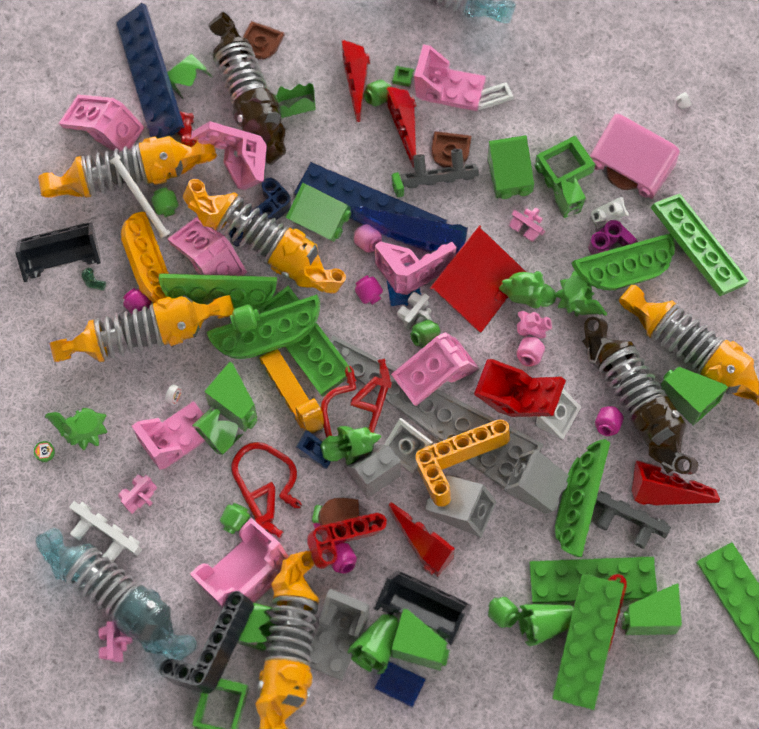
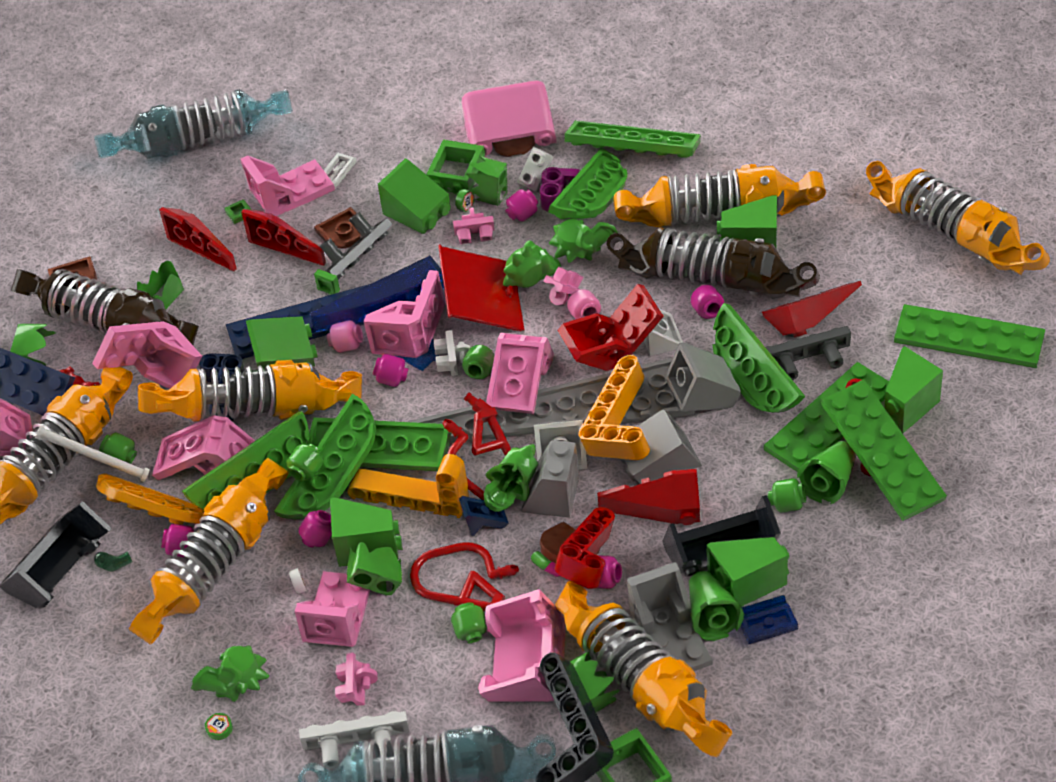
camera: 40 degrees left, 20 degrees down
bright green head [364,79,391,107] -> none
white hinge [676,92,692,109] -> none
none -> dark pink head [298,510,332,548]
none -> bright green tile [455,189,475,212]
none -> dark pink head [505,189,539,222]

